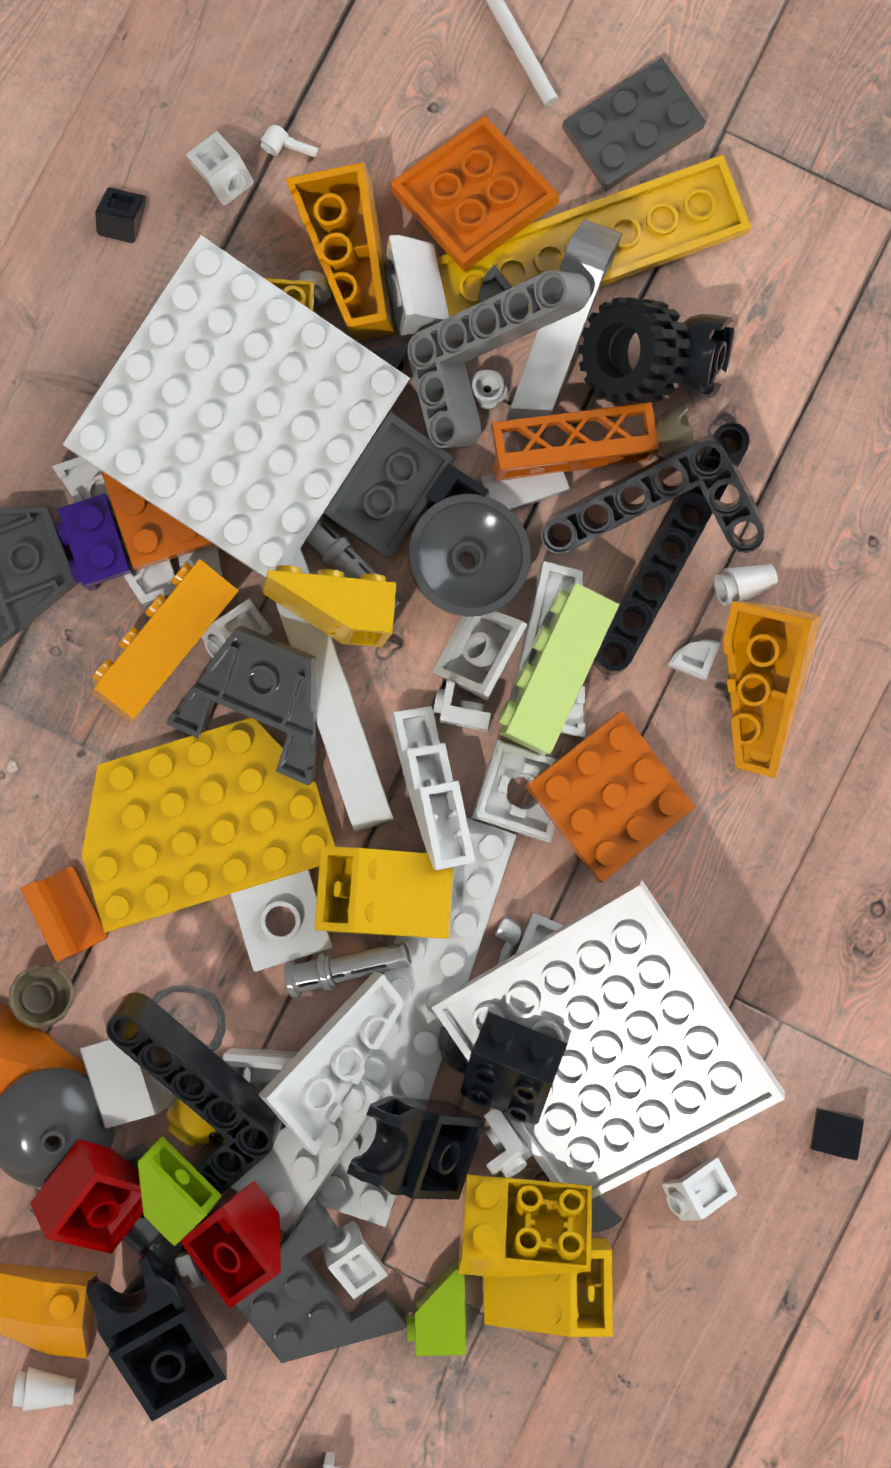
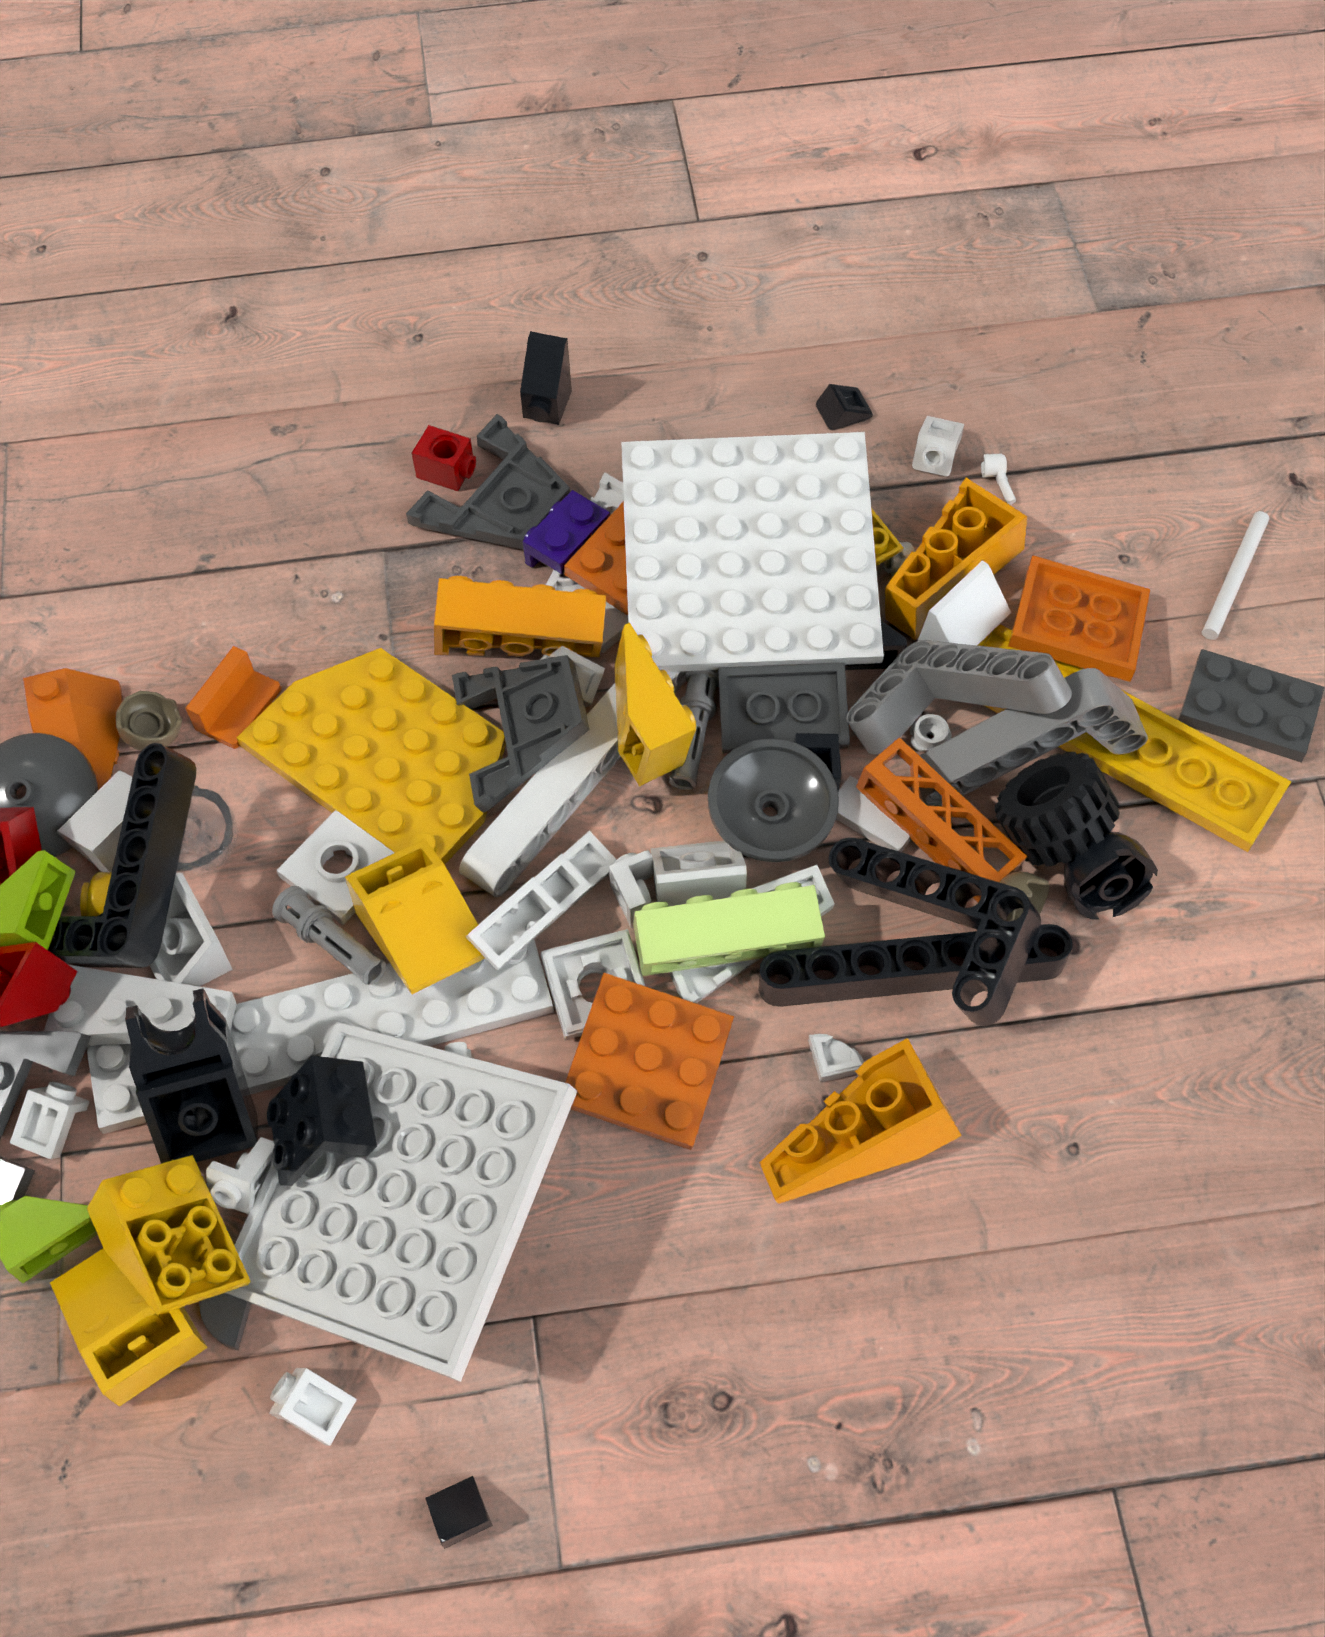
camera: 55 degrees right, 25 degrees down
white wing [259,971,405,1156] -> none
white cone [714,563,778,606] -> none

